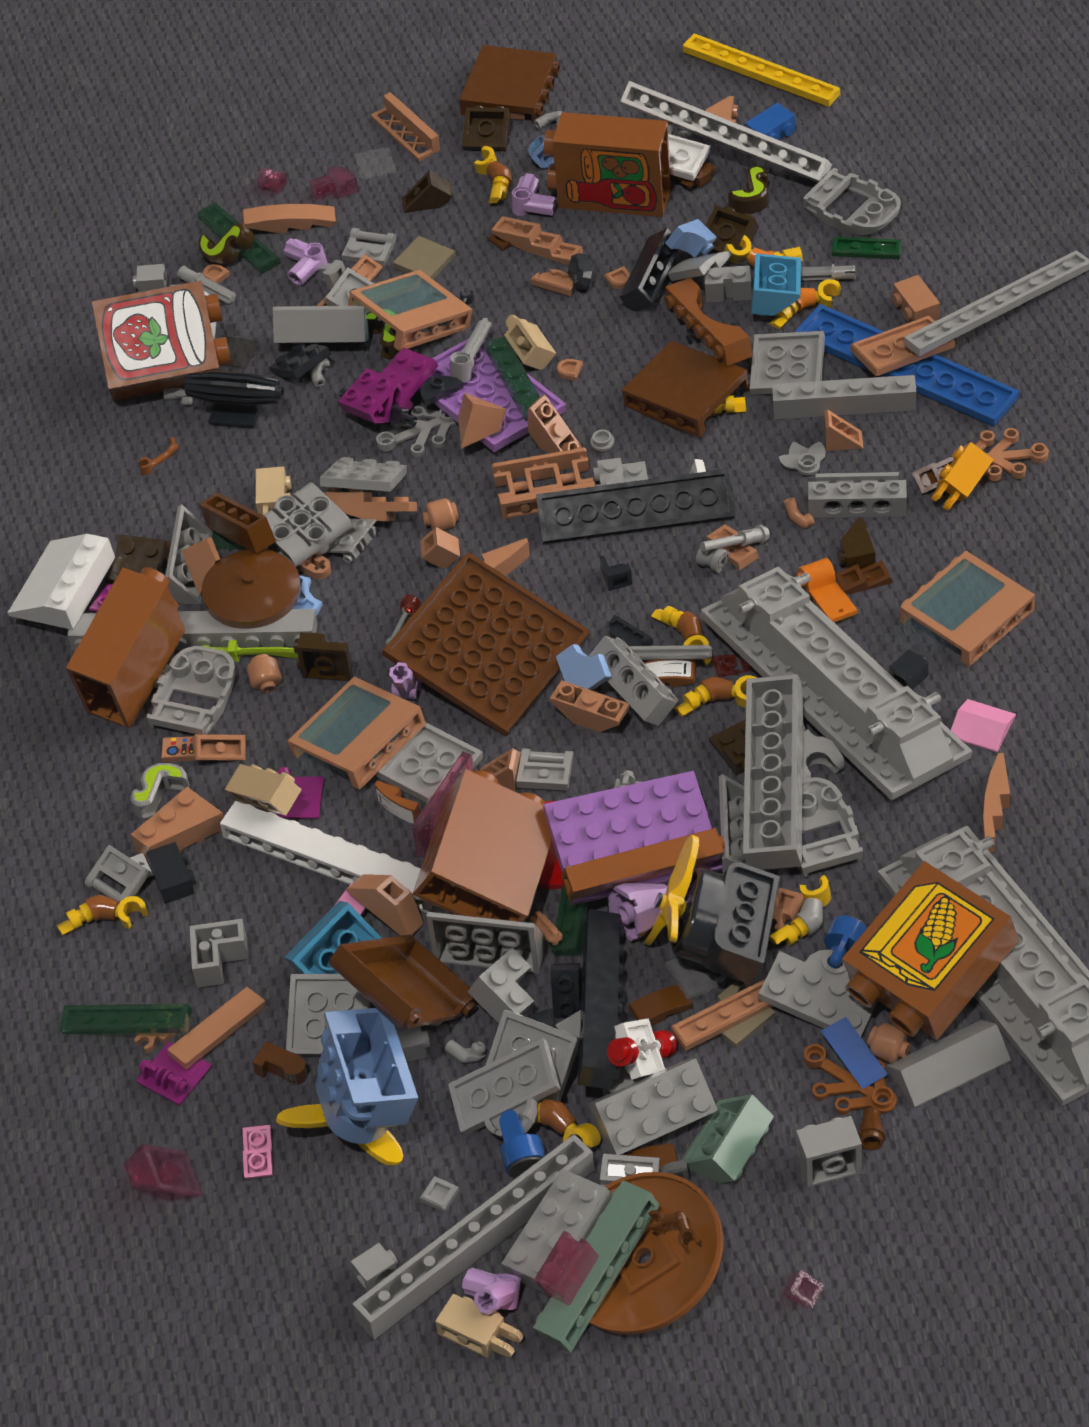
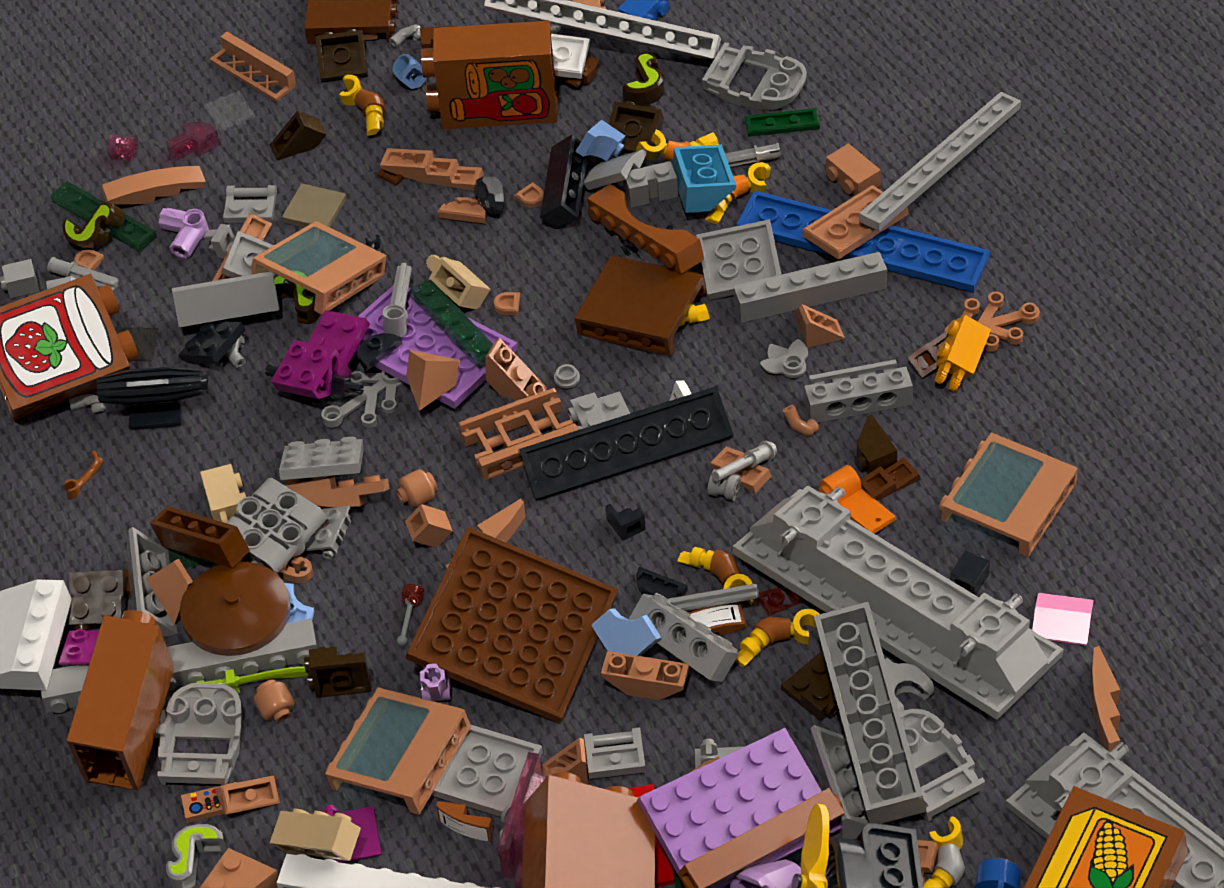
camera: 15 degrees left, 0 degrees up
lavender piece [512,173,557,216] -> none

